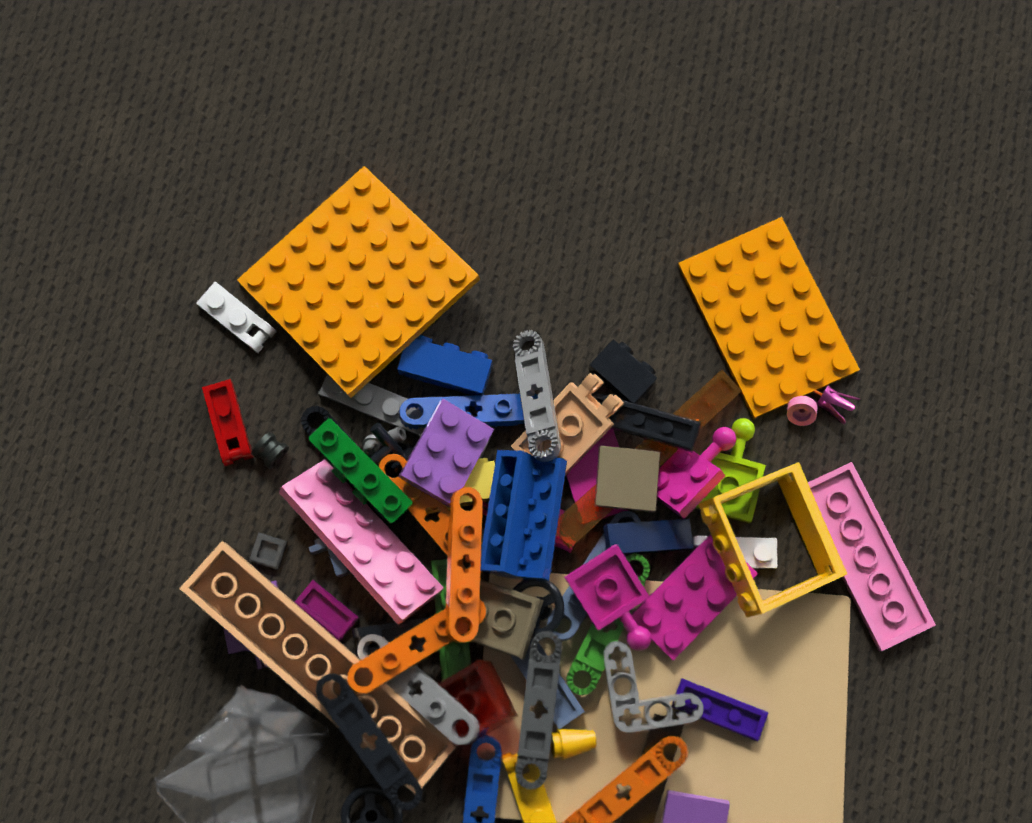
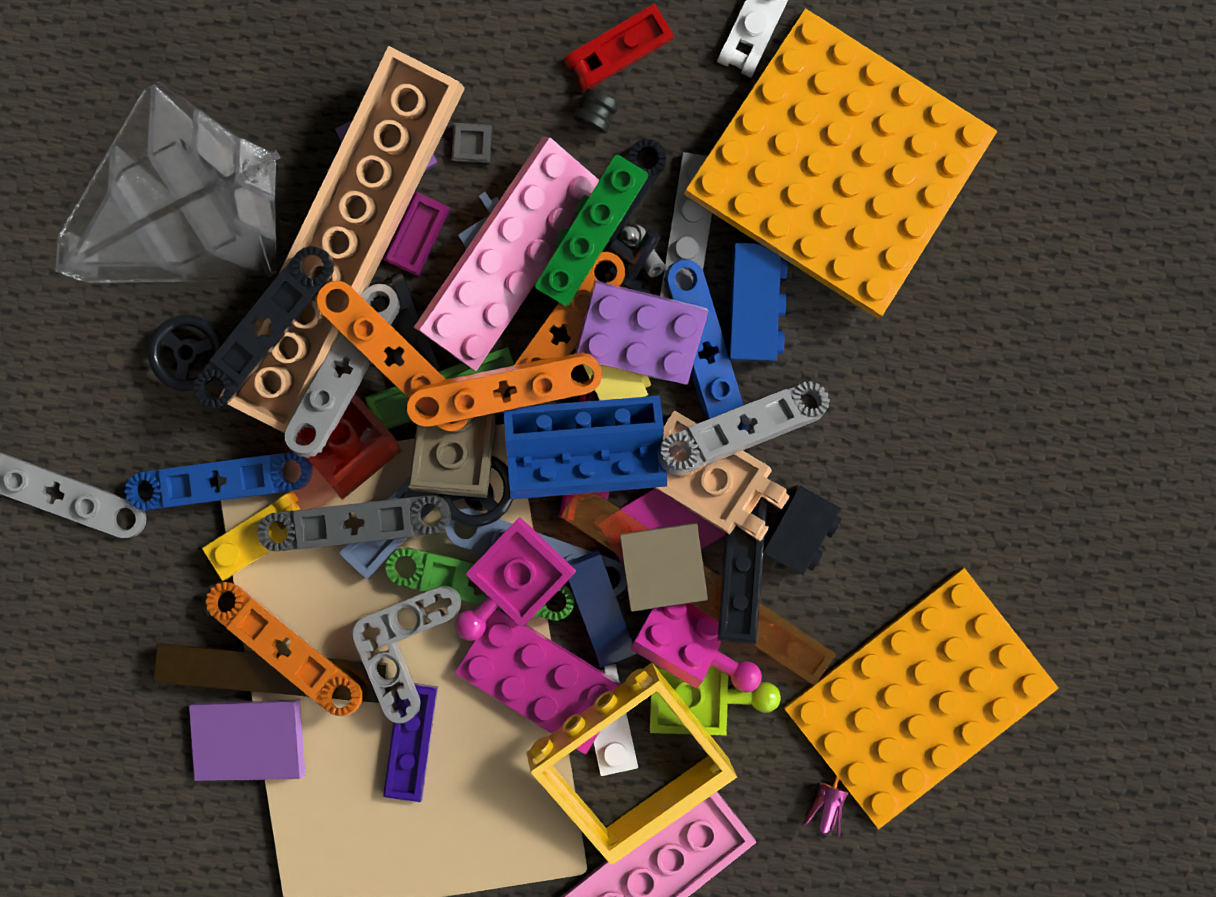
camera: 75 degrees right, 10 degrees up
yellow cone [550,729,597,760] -> none
bright pink tile [787,395,818,426] -> none

